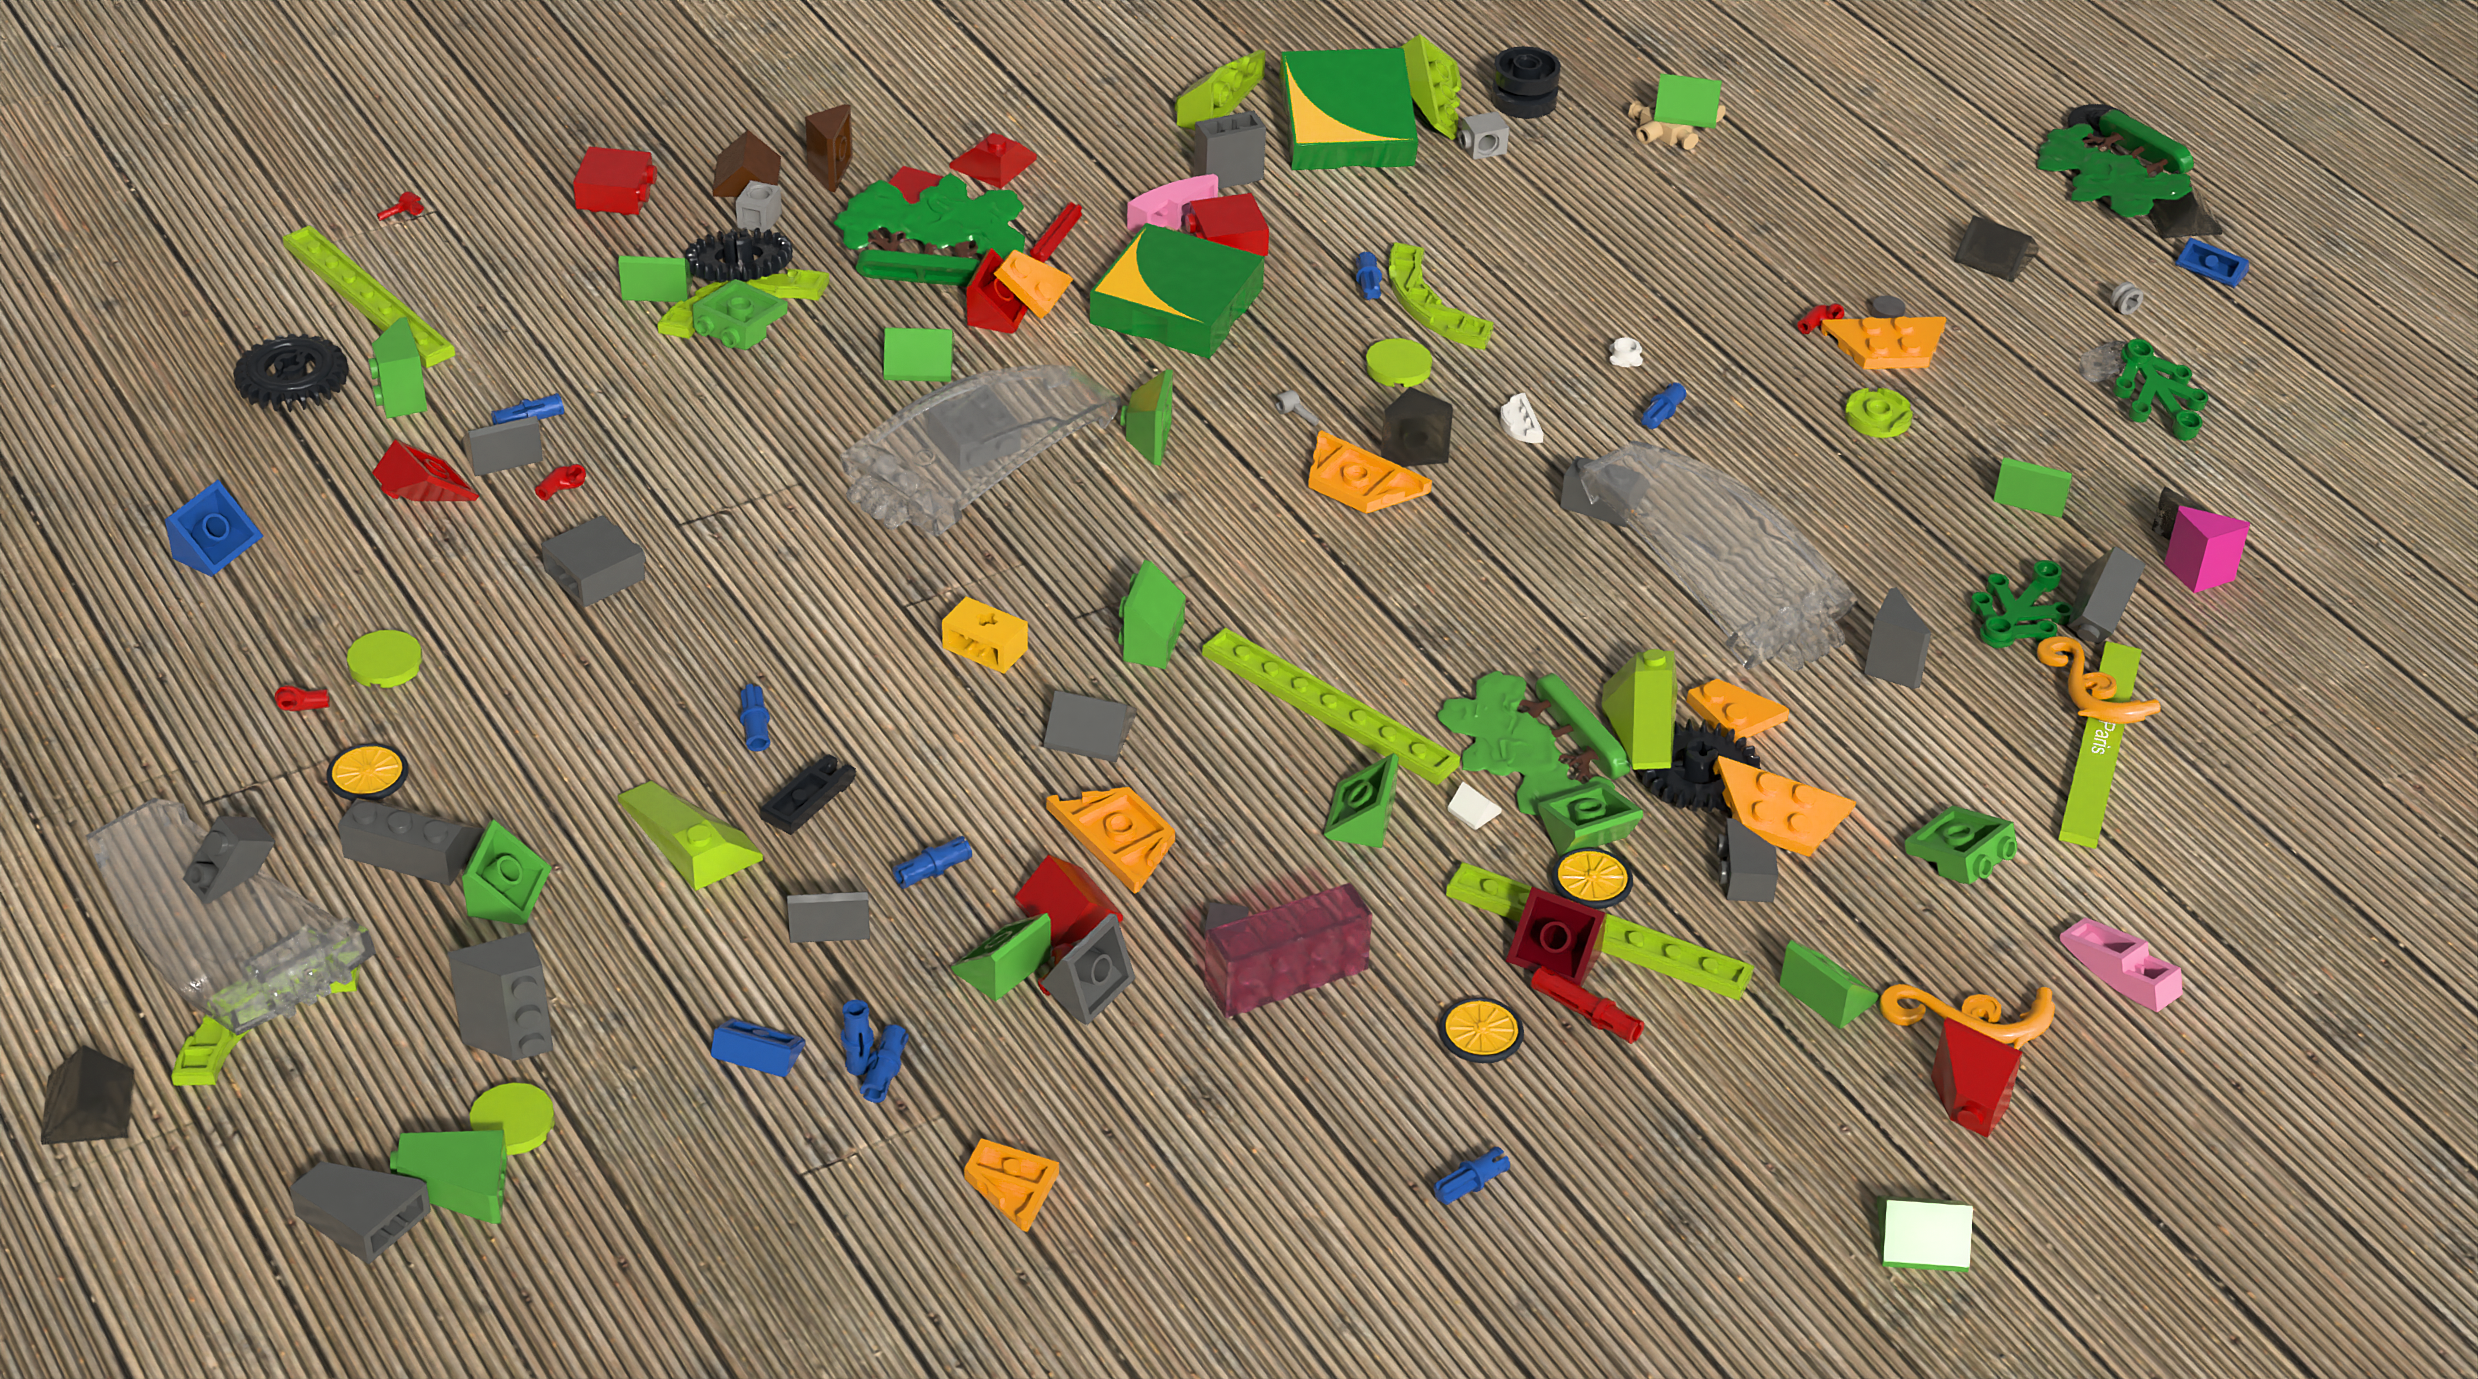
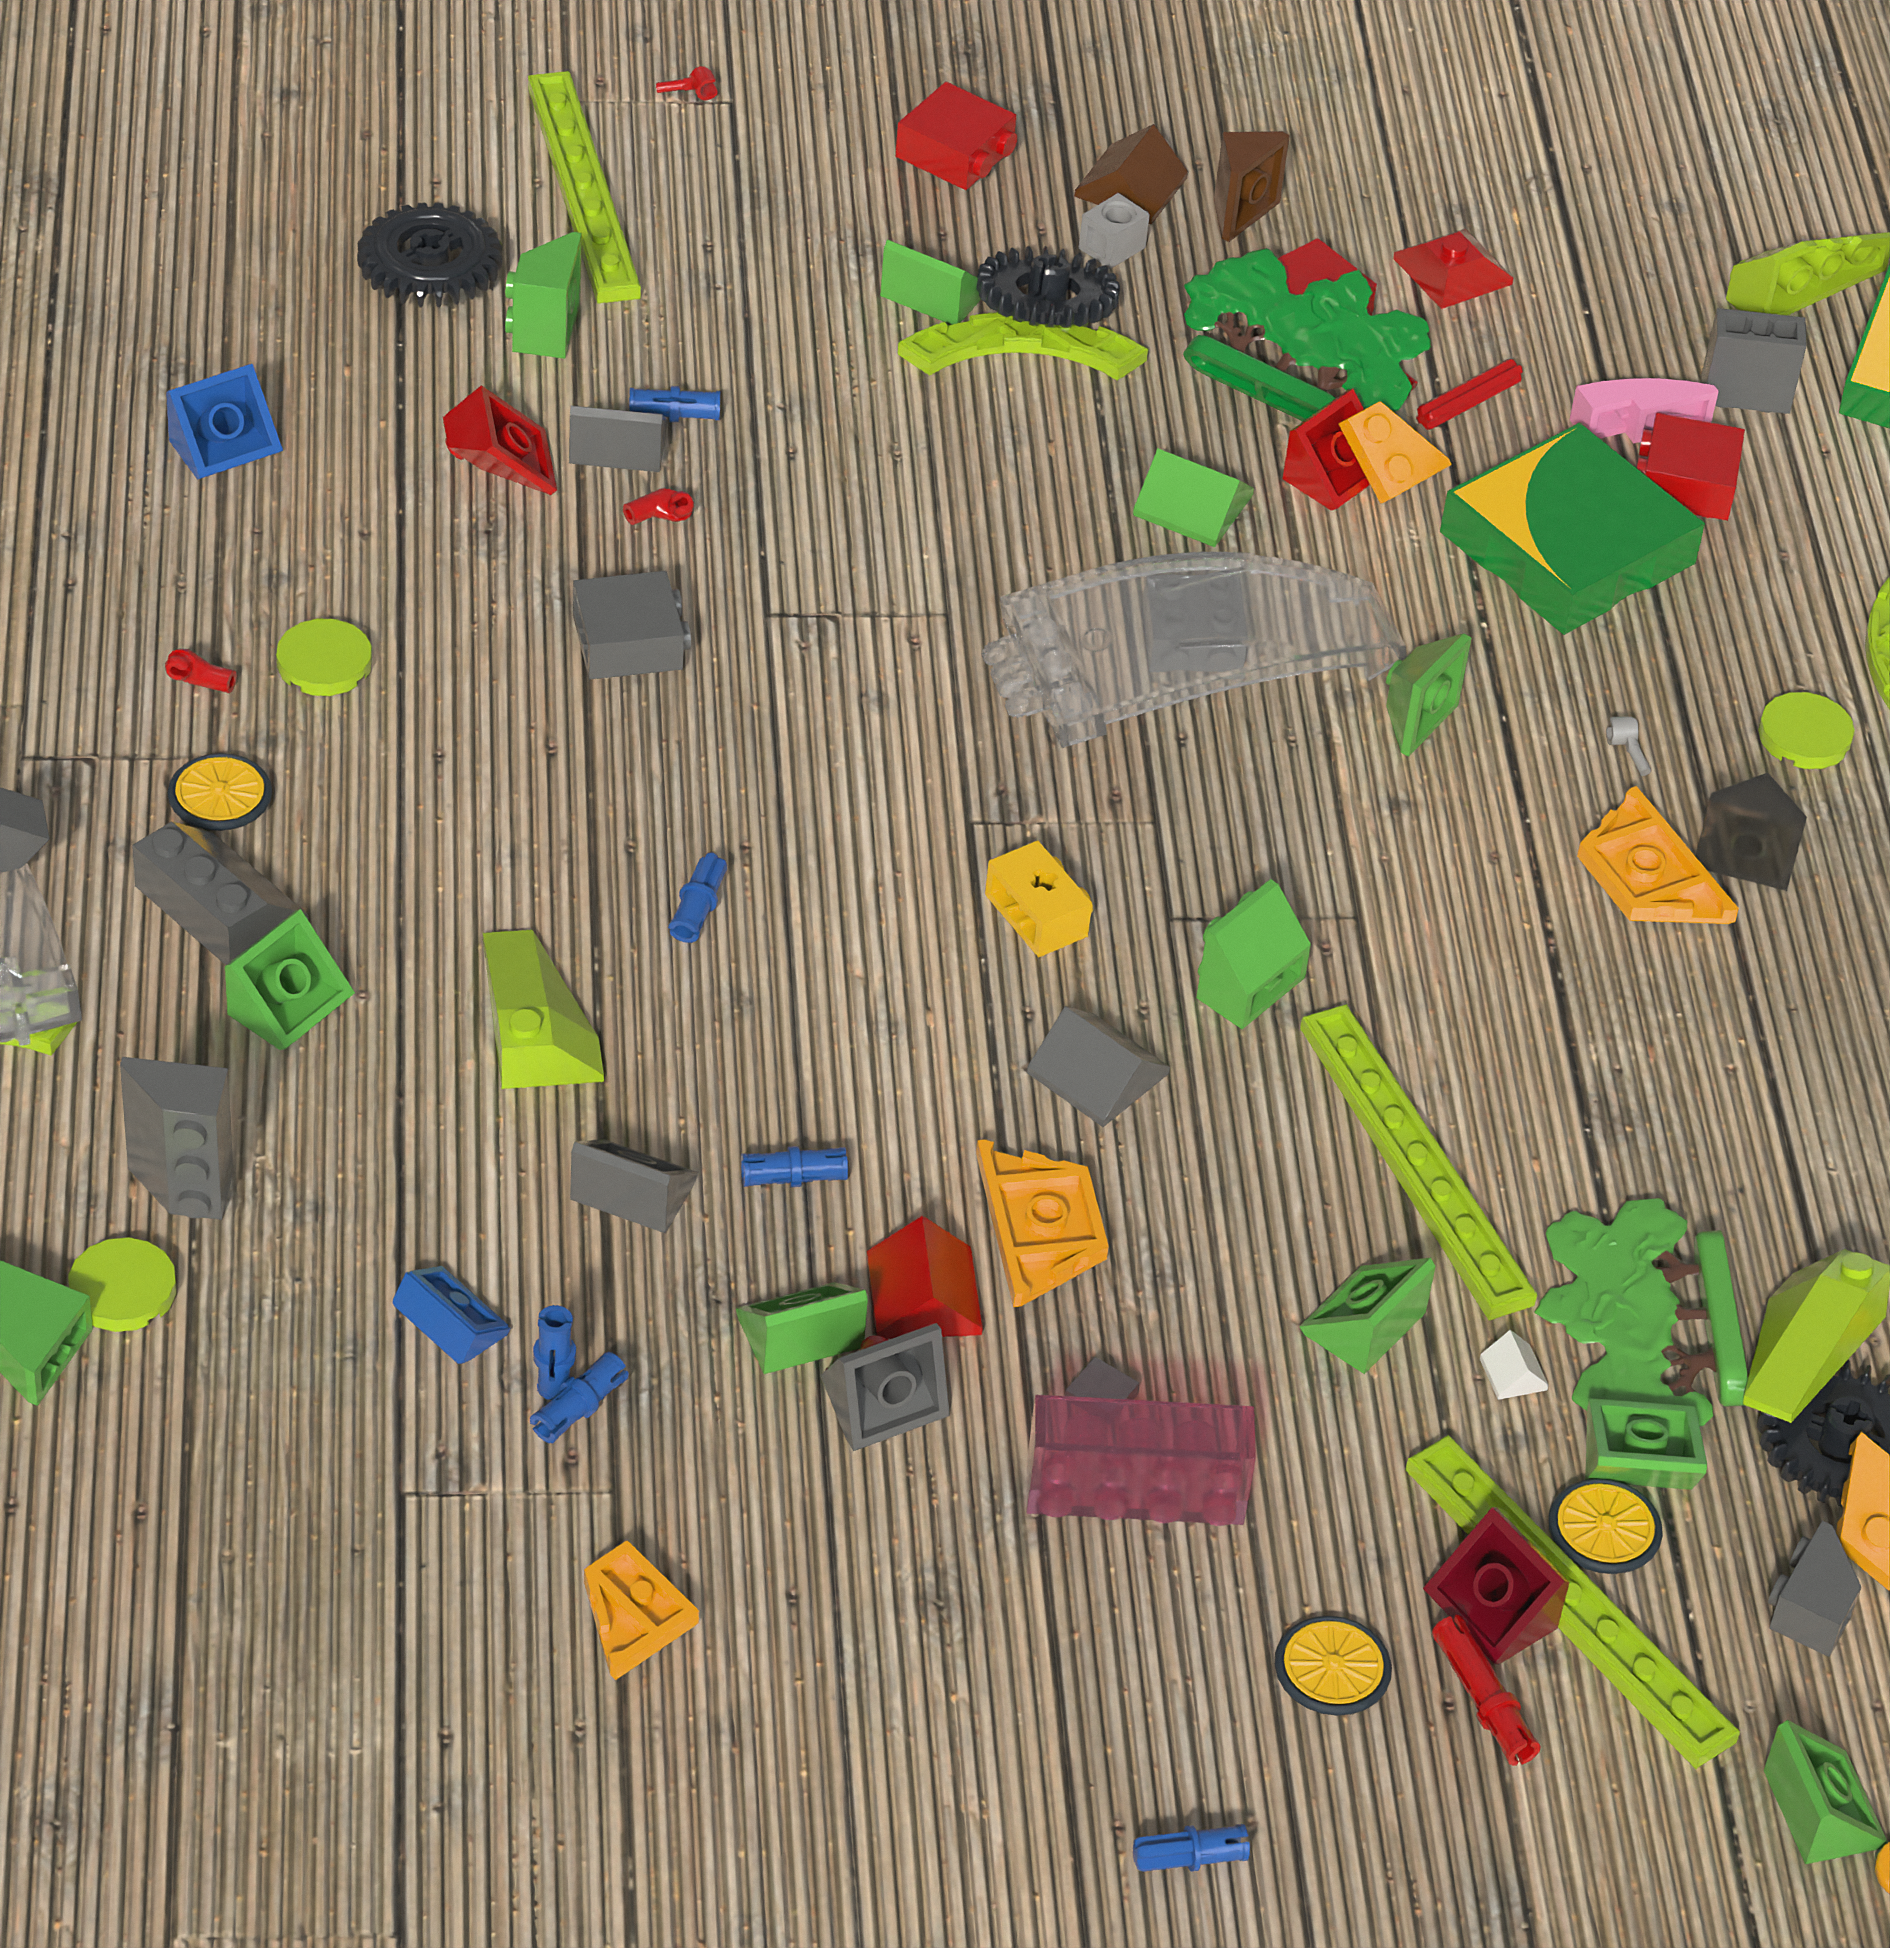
camera: 25 degrees right, 5 degrees up
bright green plate [693,279,788,351] -> none
black hinge [760,754,857,835] -> none
blue axle [1356,252,1382,301] -> none

